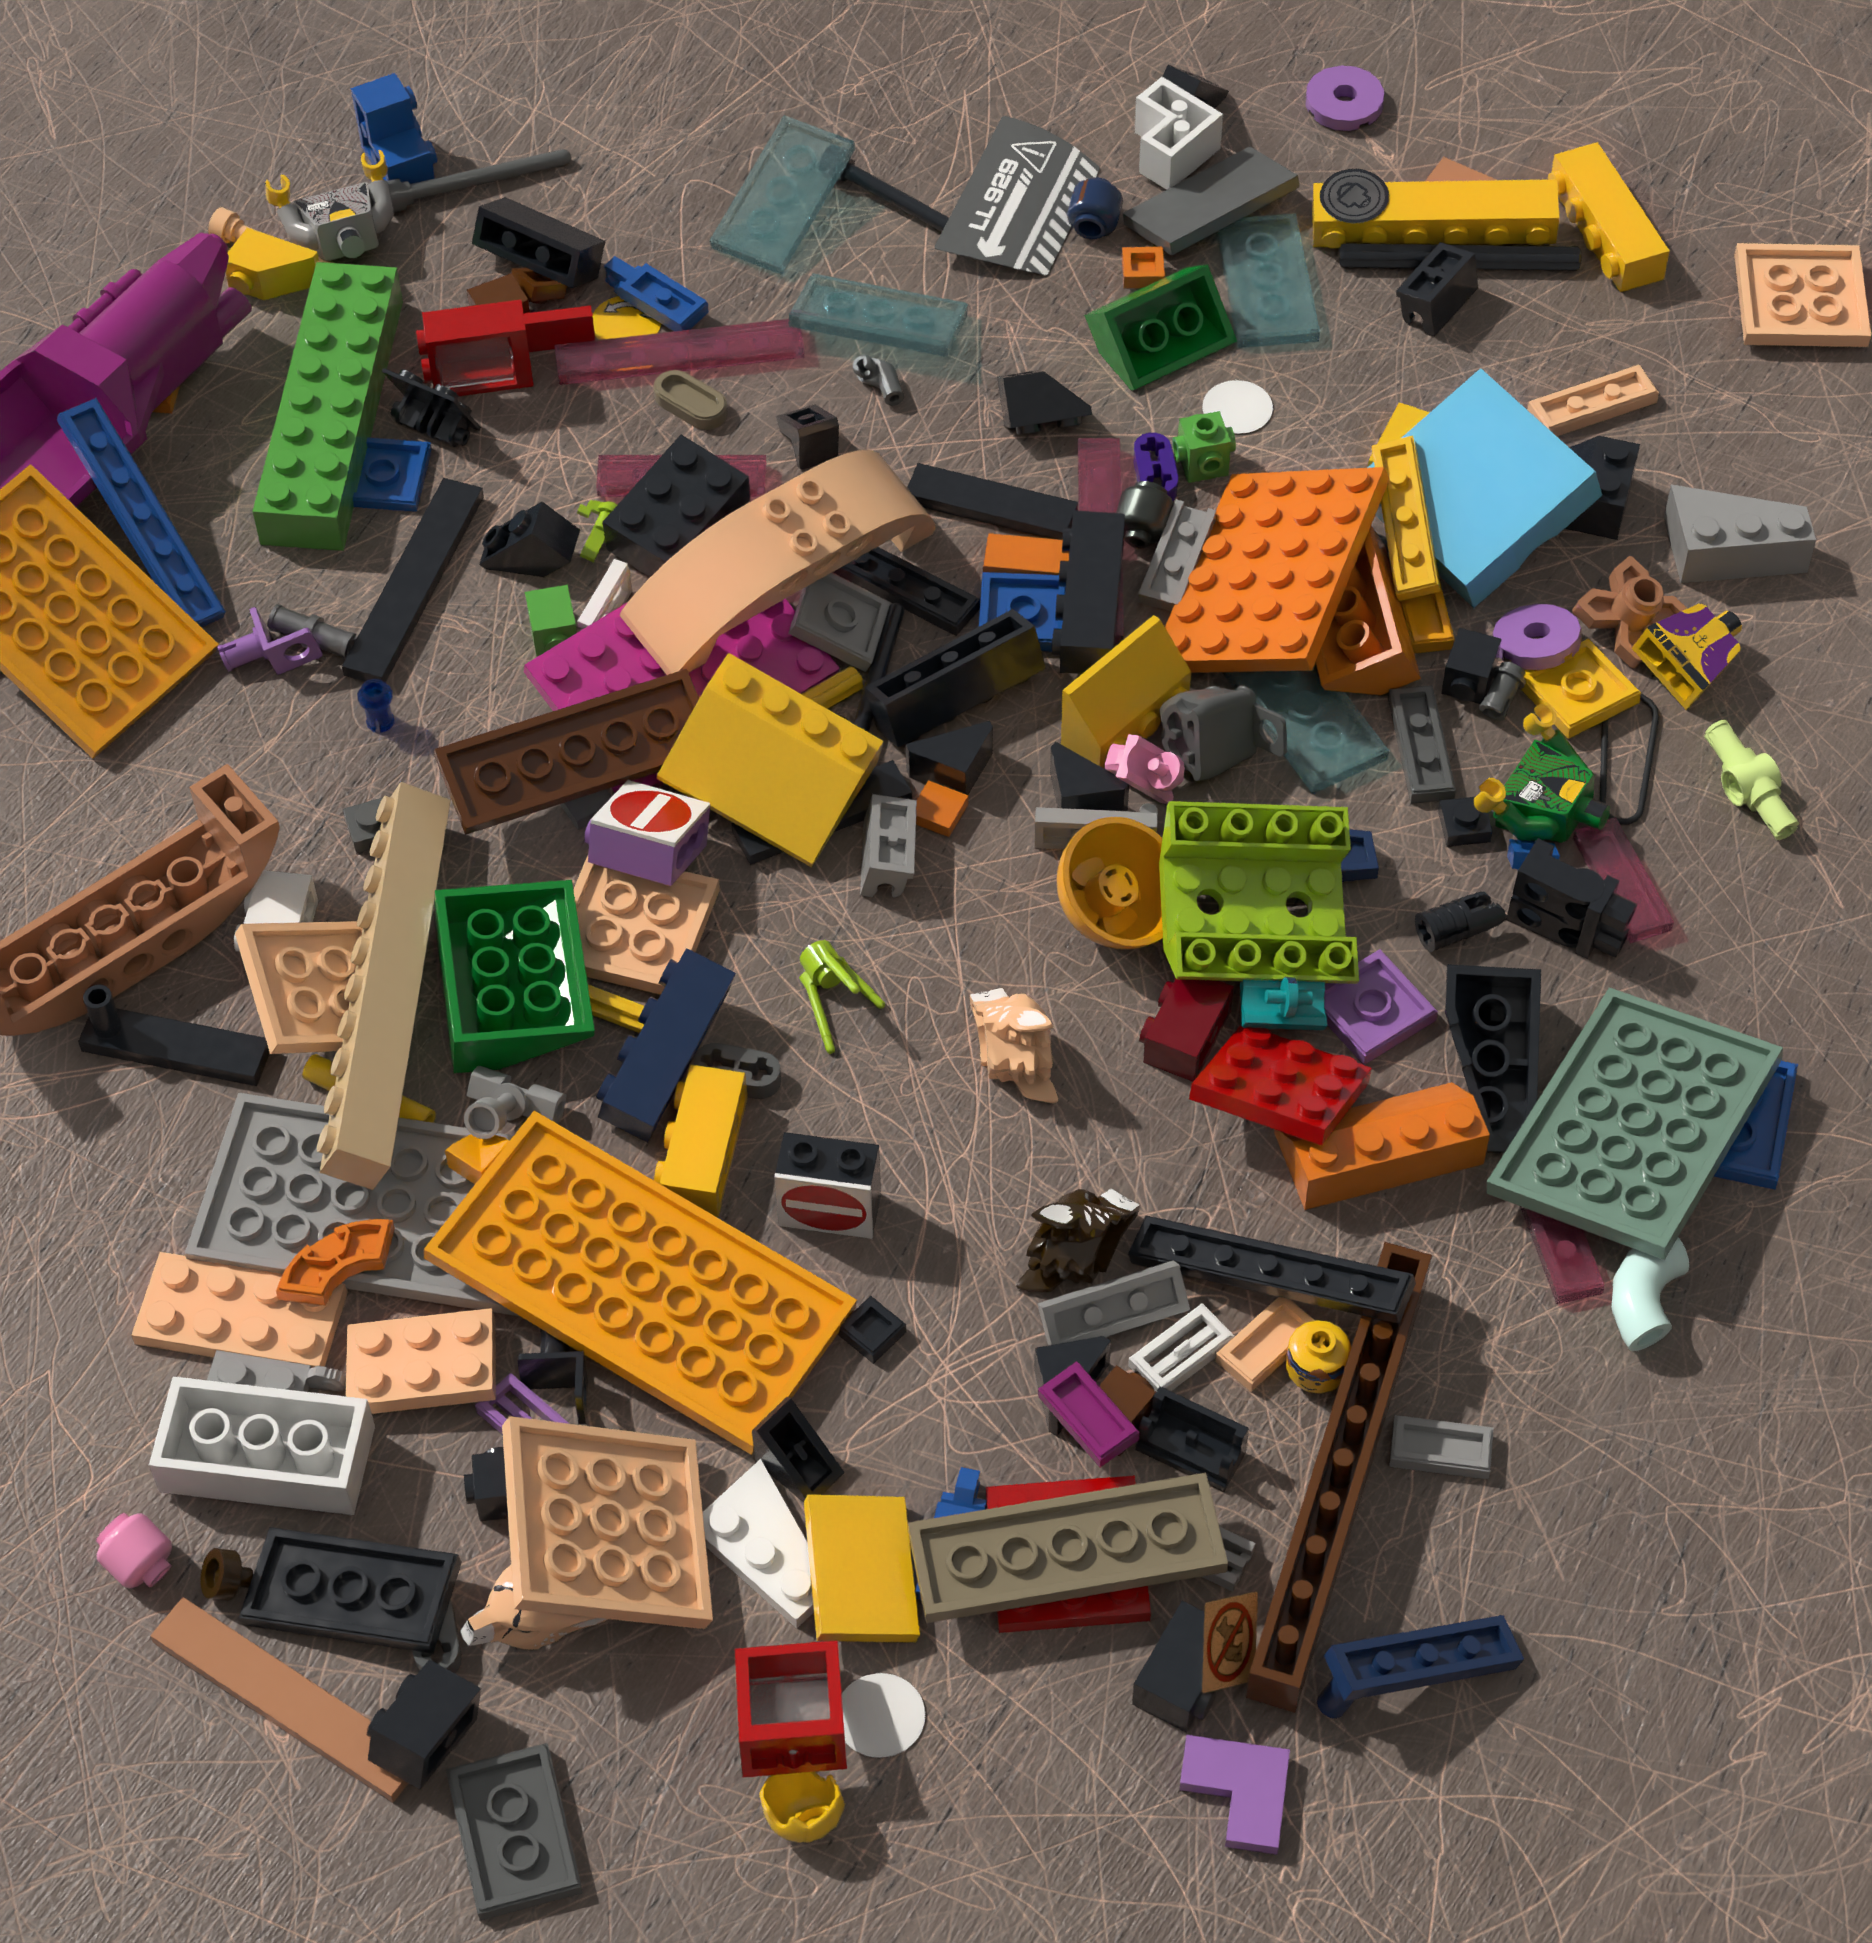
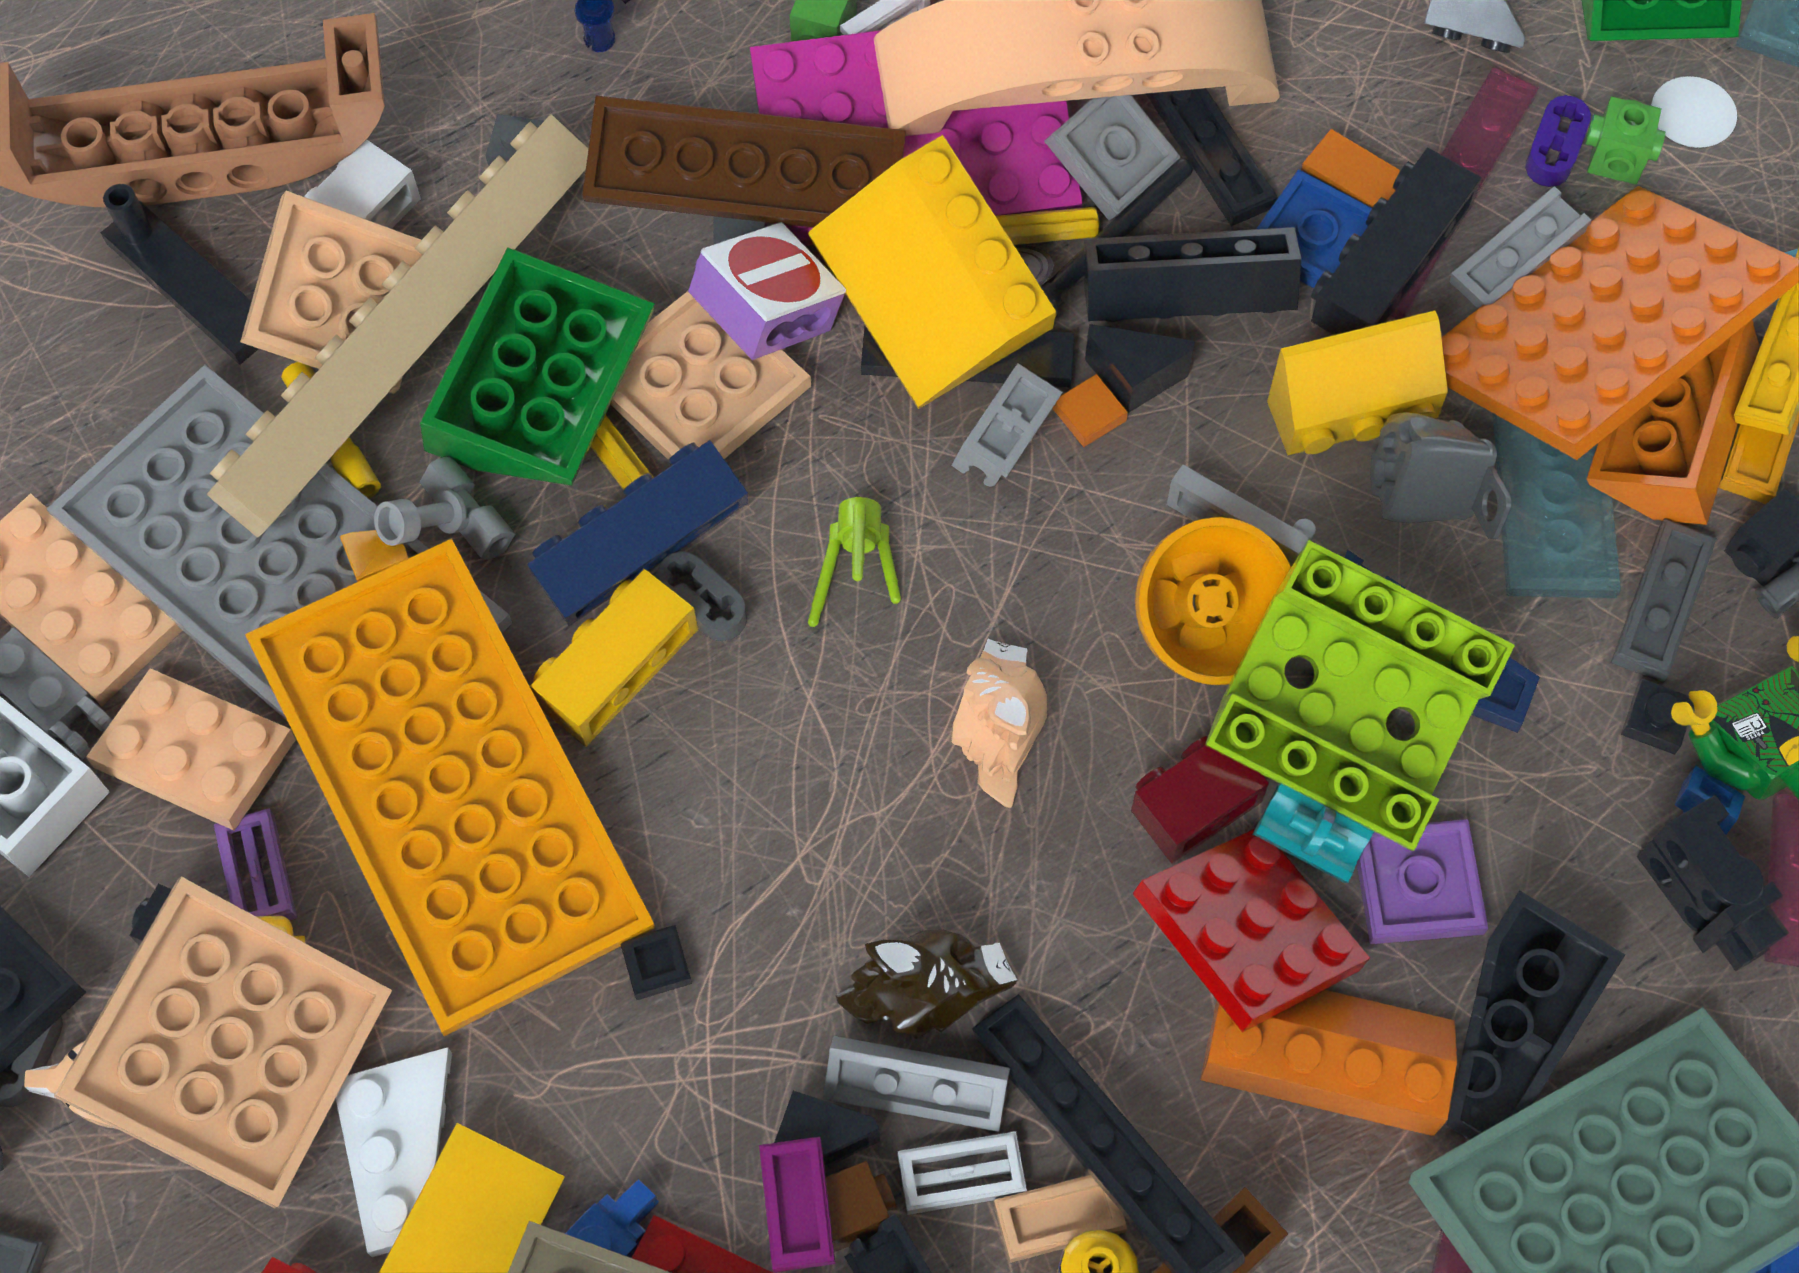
camera: 30 degrees right, 10 degrees up
orange tile [276,1219,395,1306] -> none
black bracket [517,1328,588,1425] -> none
black slope [752,1397,845,1503] -> none
piece [774,1132,881,1239] -> none
black tile [907,463,1078,540] -> none
black slope [1050,742,1129,811] -> none
bright pink hips [1105,734,1185,804] -> none
pearl dark grey head [1116,481,1174,548] -> none
black hinge [1415,891,1507,952] -> none

